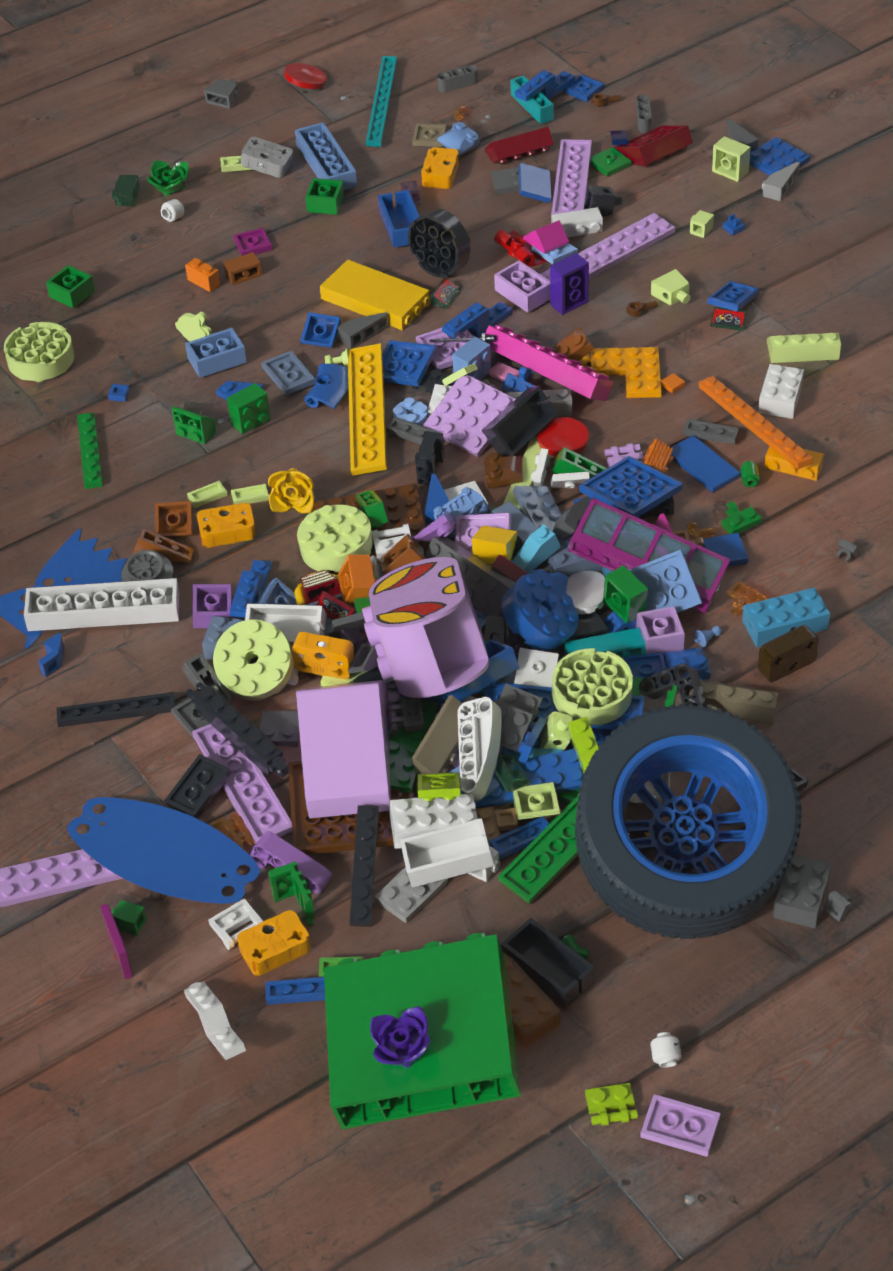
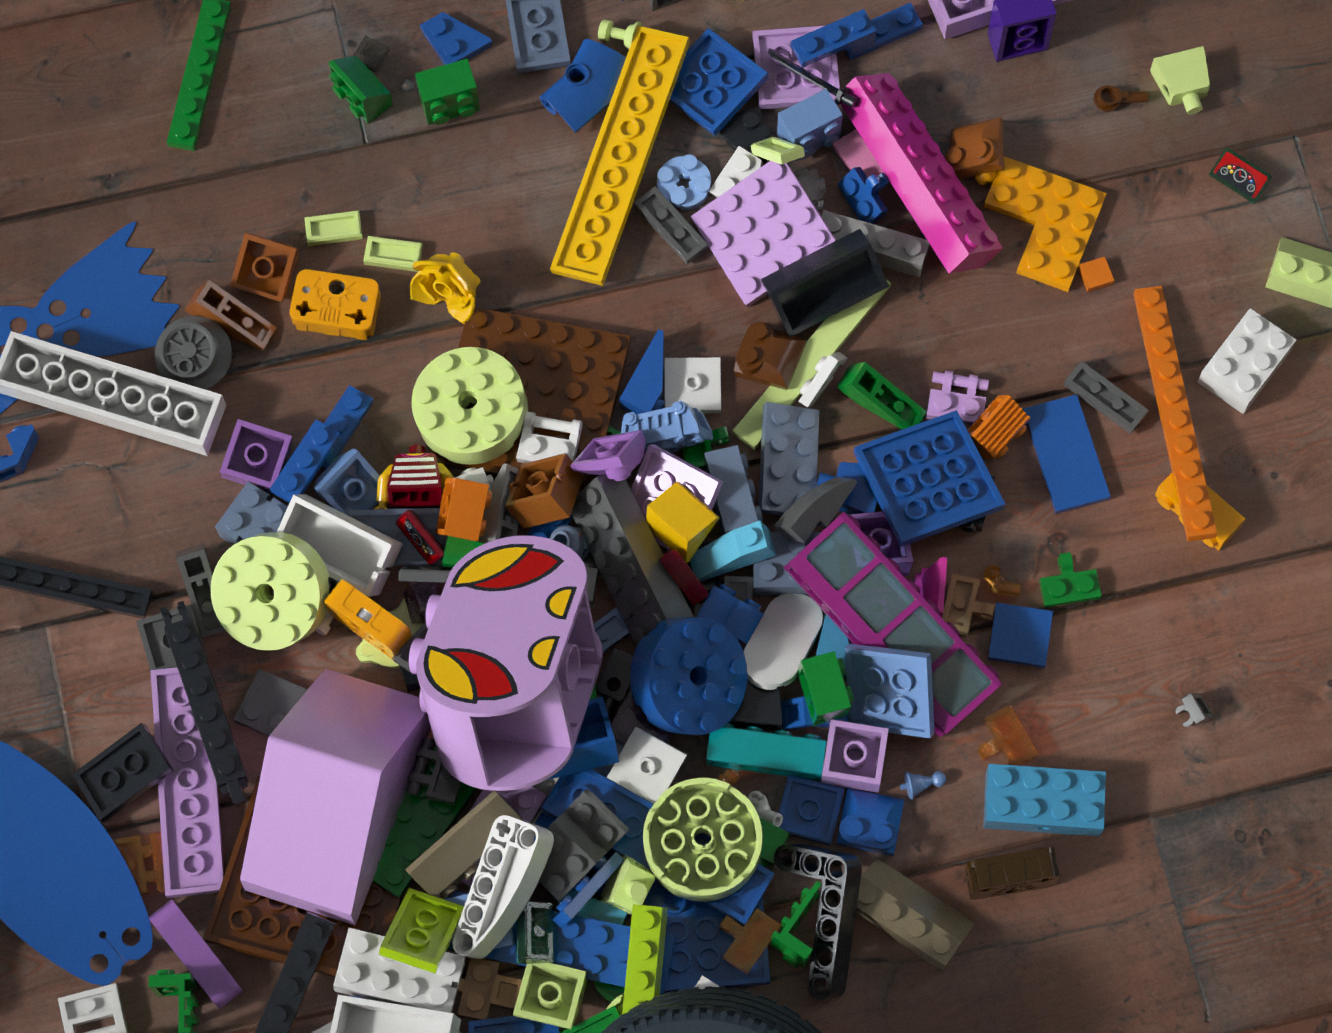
camera: 20 degrees right, 25 degrees up
green slope [355,490,388,528] -> none
black hips [415,431,445,486] -> none
red piece [538,417,589,456] -> none
white plate [551,472,589,489] -> none
blue tile [707,281,760,312] -> none
green brick [740,461,760,487] -> none

